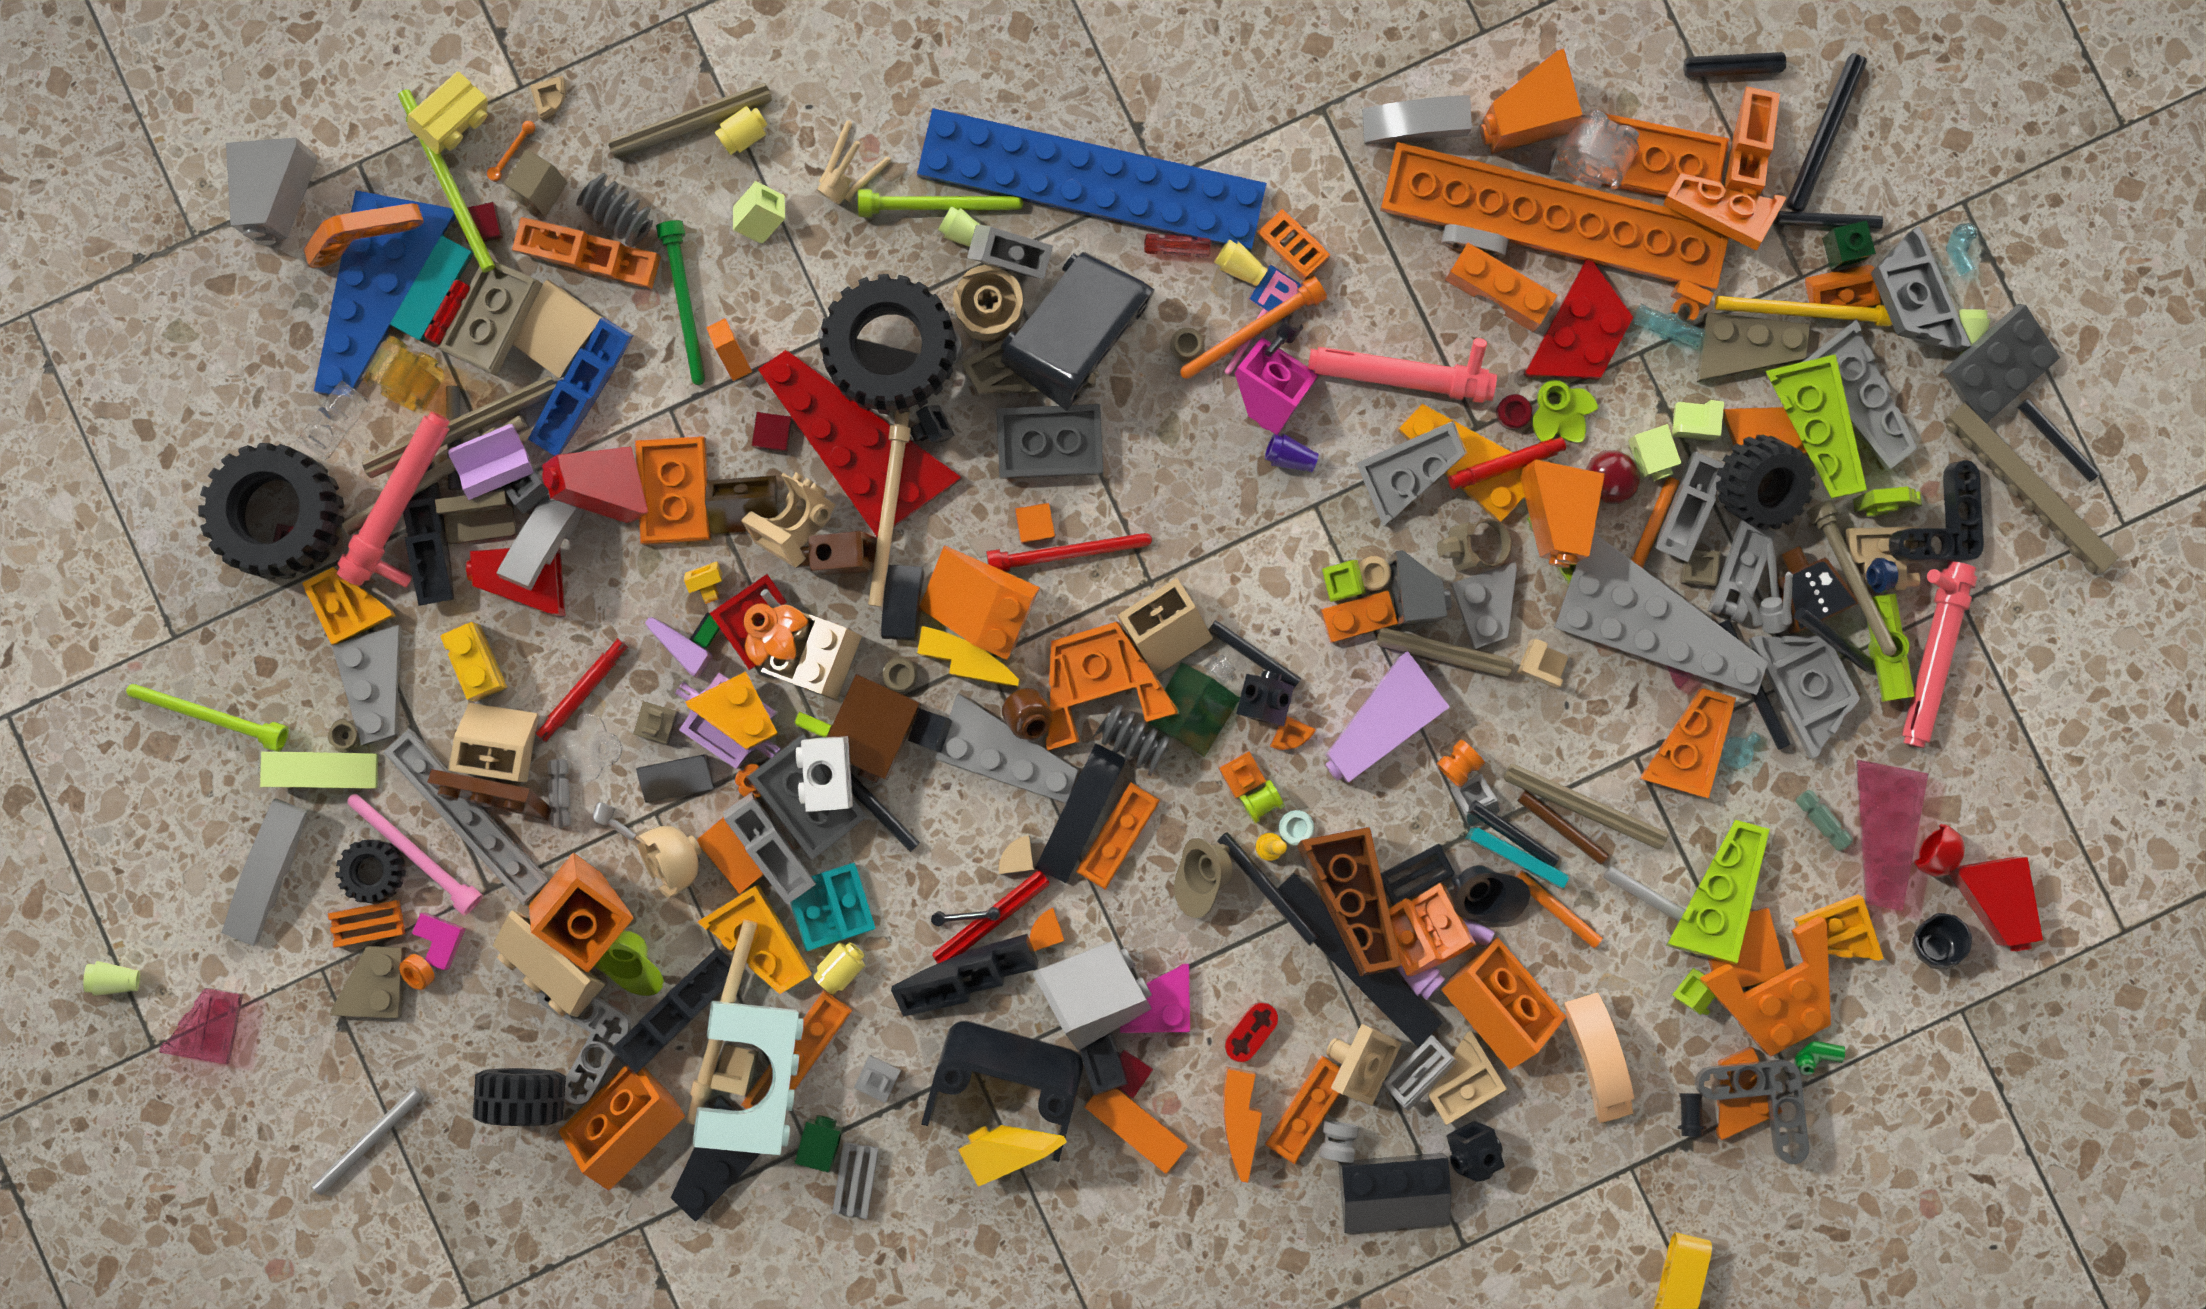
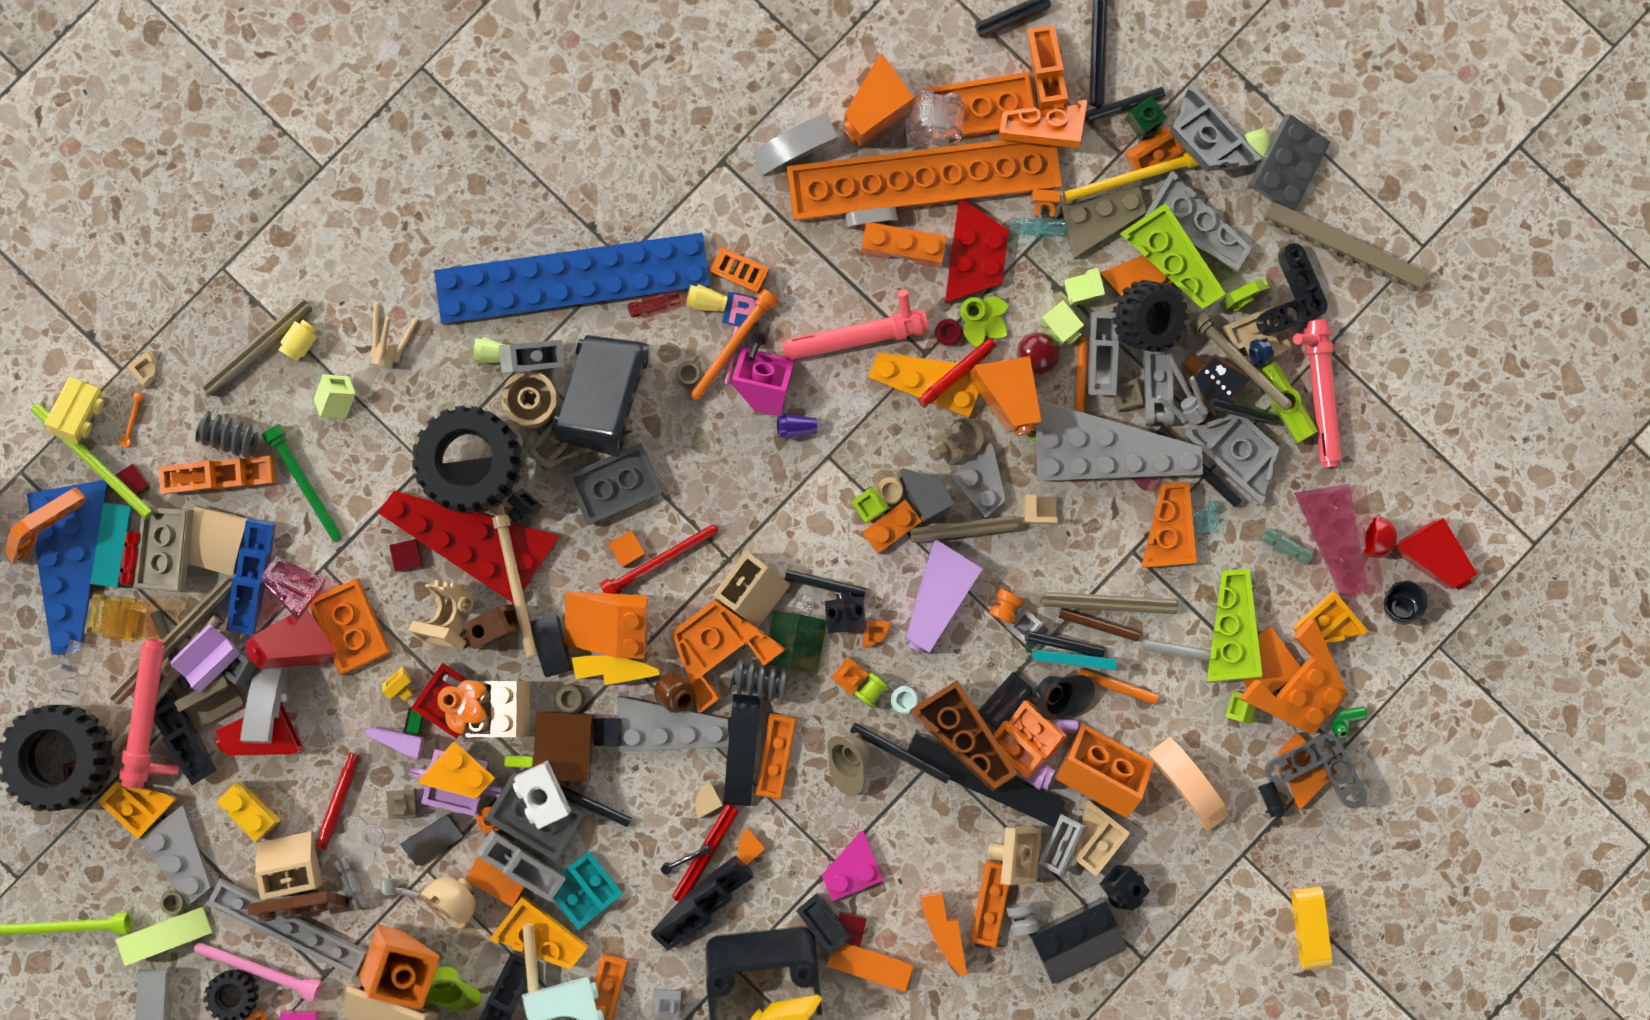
camera: 25 degrees left, 0 degrees up
dark tan brick [504,150,568,216] -> none
dark brown panel [705,475,779,534] -> none
orange piece [706,318,752,381] -> none
light yellow brick [813,942,865,995] -> none
lime piece [858,189,1023,217] -> none
slope [1033,941,1152,1051] -> none
red beam [1224,1002,1278,1062] -> none
yellow piece [1255,833,1287,861] -> none
light grey wing [1356,421,1467,527] -> none
clear light blue arm [1946,223,1977,276] -> none
black bar [2017,398,2100,482] -> none
none -> clear pink wing [262,556,325,619]

